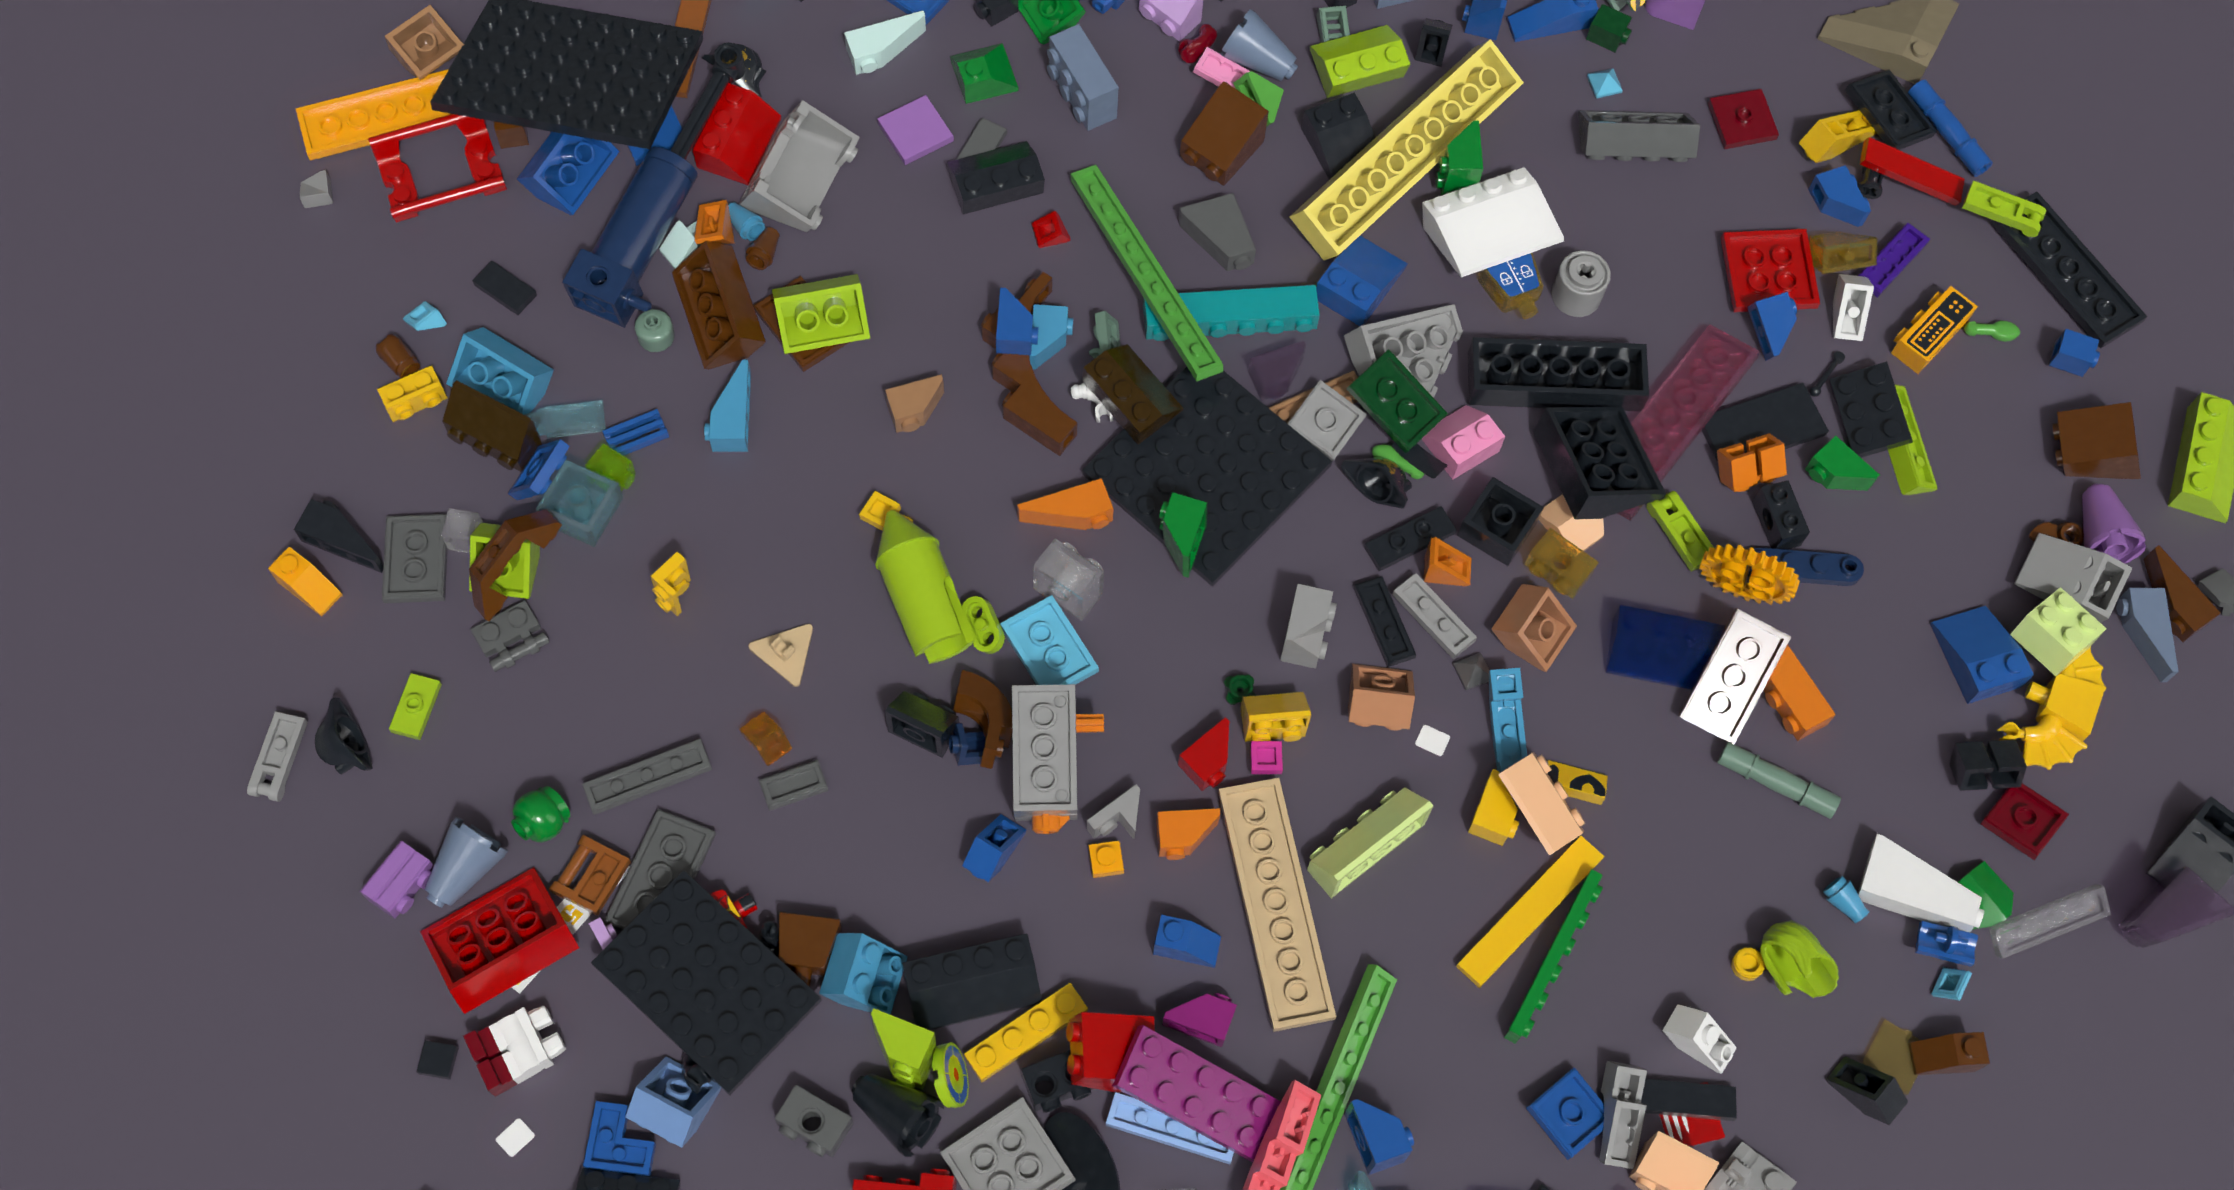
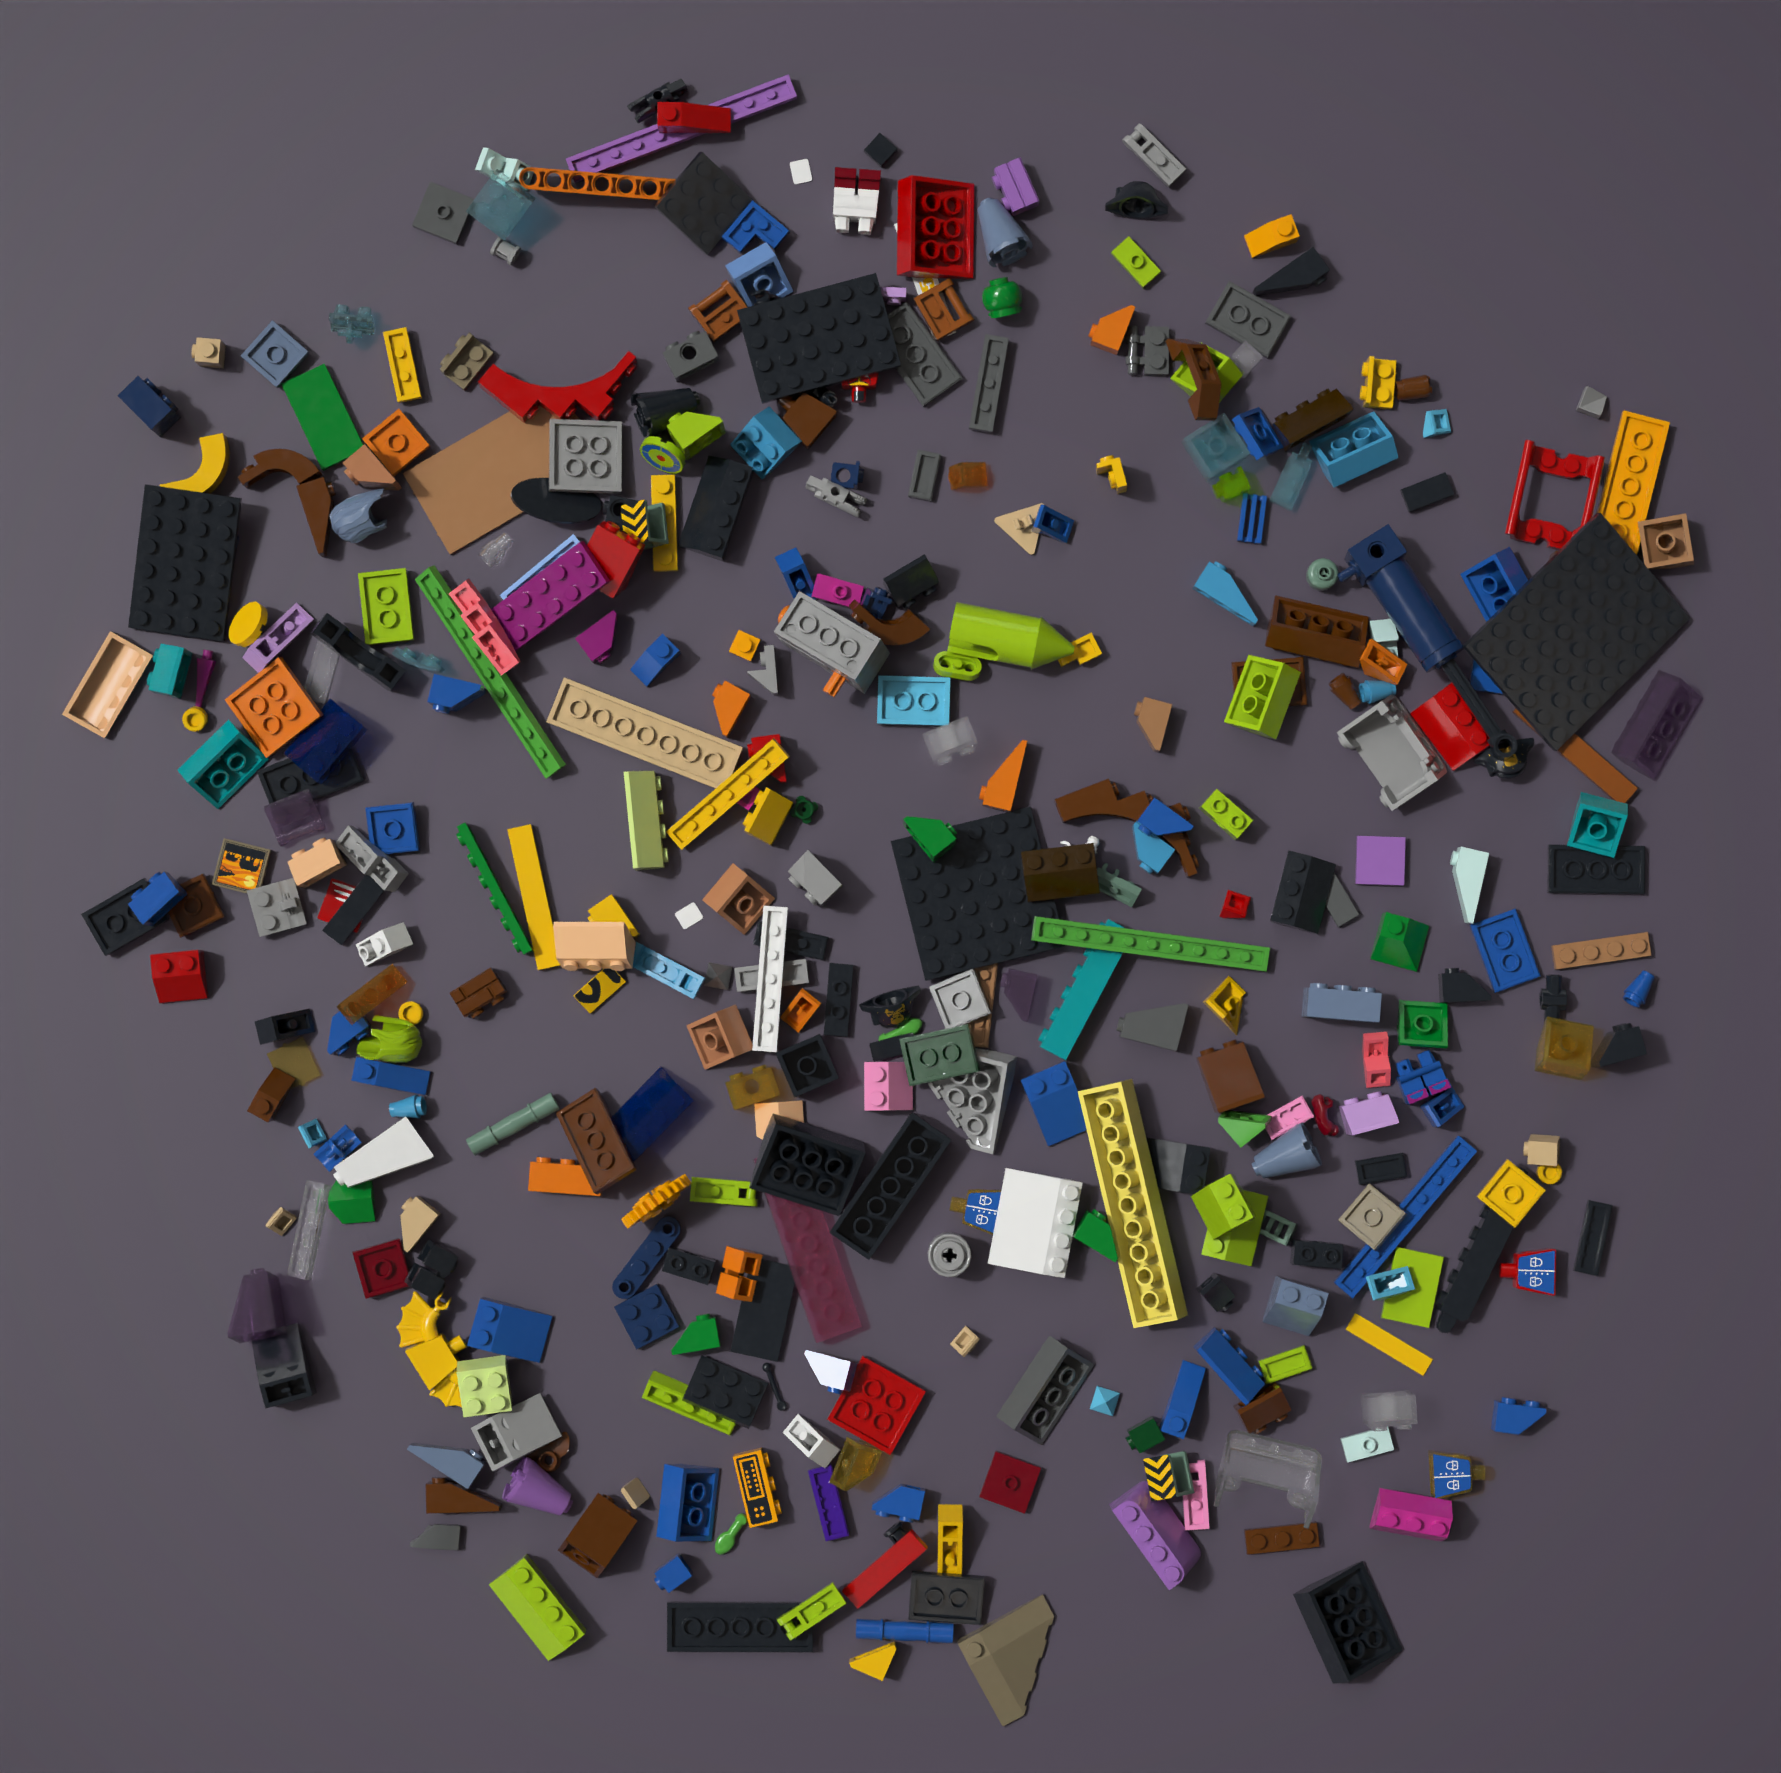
camera: 125 degrees right, 20 degrees up
none -> tan slope [266,1207,297,1236]
none -> blue slope [327,1002,372,1056]
none -> clear orange plate [337,963,407,1025]
none -> blue slope [351,1057,431,1095]
none -> tan slope [400,1196,441,1253]
none -> reddish brown brick [450,967,507,1019]
none -> dark blue plate [614,1284,680,1350]
none -> piece [621,500,669,550]
none -> tan slope [621,1478,650,1509]
none -> blue slope [656,1464,719,1542]
none -> yellow plate [666,738,790,850]
none -> dark orange plate [688,280,747,342]
none -> white plate [752,906,788,1052]
none -> light grey hinge [806,476,867,518]
none -> dark pink plate [812,574,864,608]
none -> dark blue bracket [831,461,864,489]
none -> yellow slope [849,1641,896,1681]
none -> tan slope [950,1326,979,1357]
none -> blue slope [1031,504,1074,543]
none -> orange slope [1088,305,1135,355]
none -> lime slope [1191,1174,1257,1240]
none -> lime brick [1199,789,1253,840]
none -> yellow slope [1203,976,1246,1036]
none -> coral slope [1362,1031,1391,1088]

